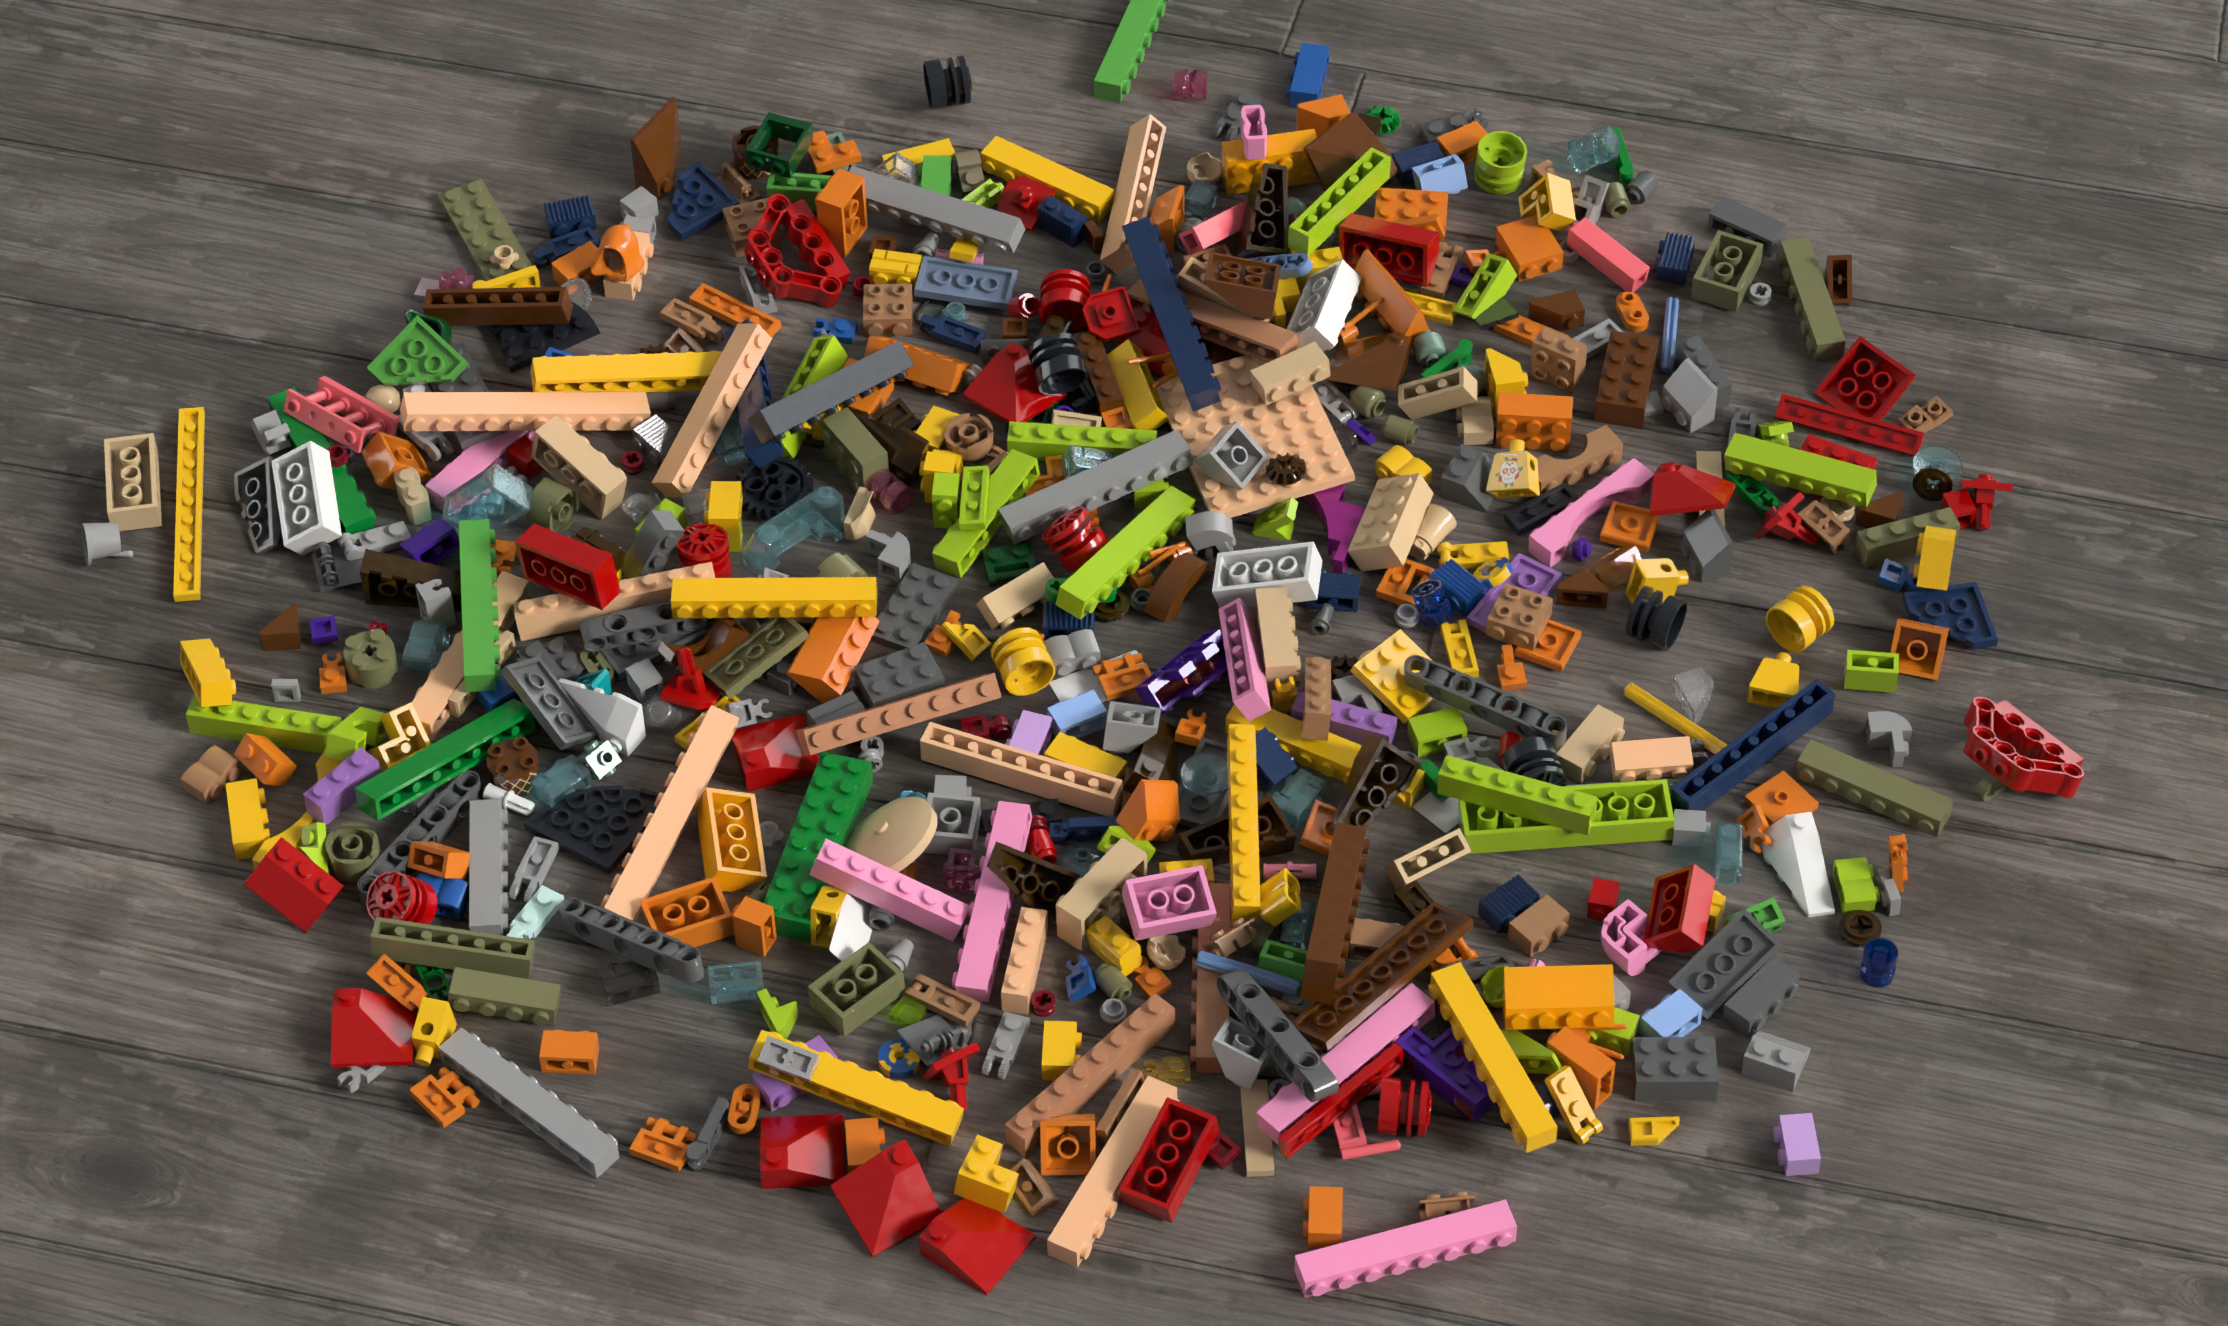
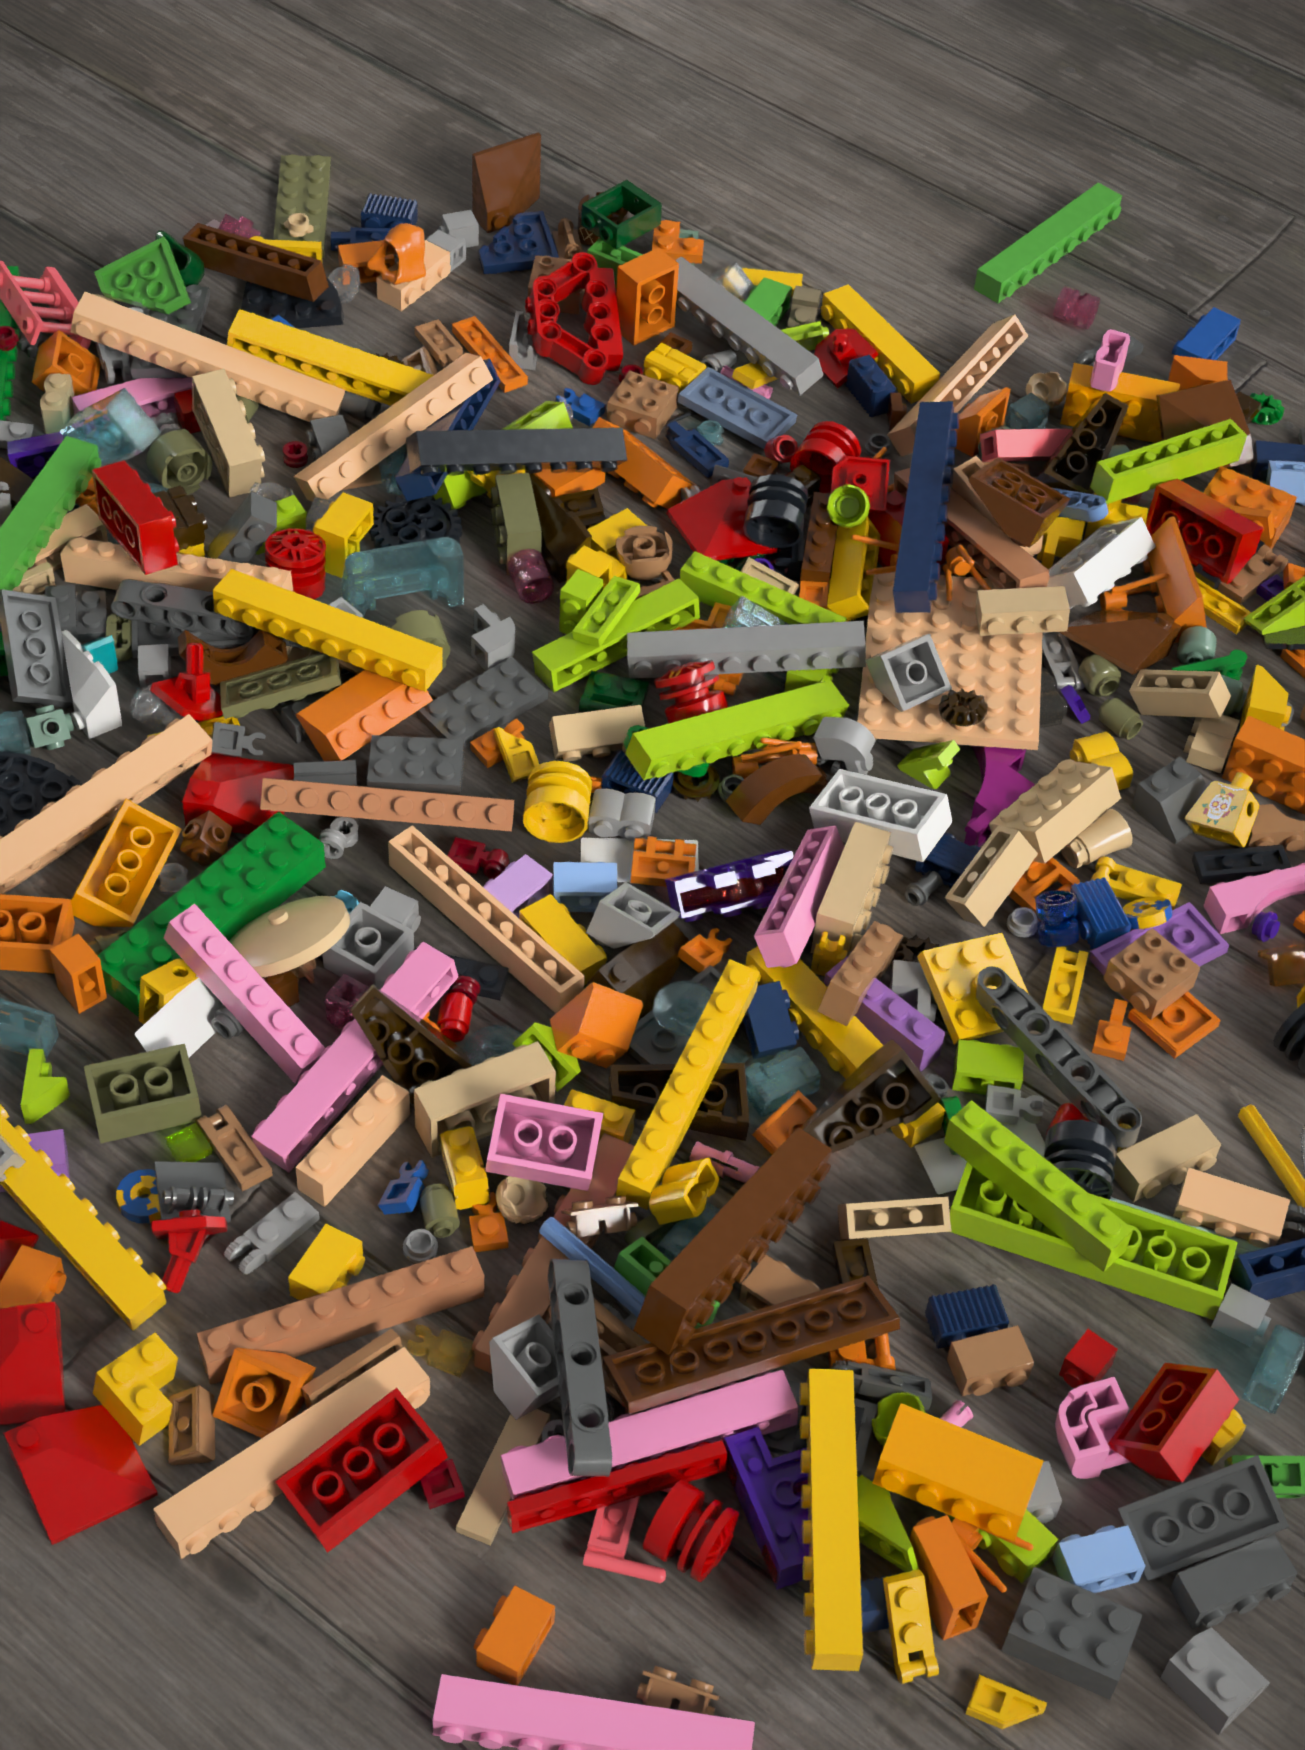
camera: 20 degrees right, 0 degrees up
tan slope [843,487,876,541] -> none
light grey cone [885,939,914,973] -> none
black wheel [923,56,972,109] -> none
dark red bush [1032,990,1056,1017] -> none
dark blue hinge [1049,816,1120,843] -> none
reddish brown slope [1556,568,1608,609] -> none
none -> reddish brown brick [180,810,233,867]
none -> lime hair [827,484,870,528]
none -> orange plant [942,545,992,601]
none -> tan brick [945,825,1038,927]

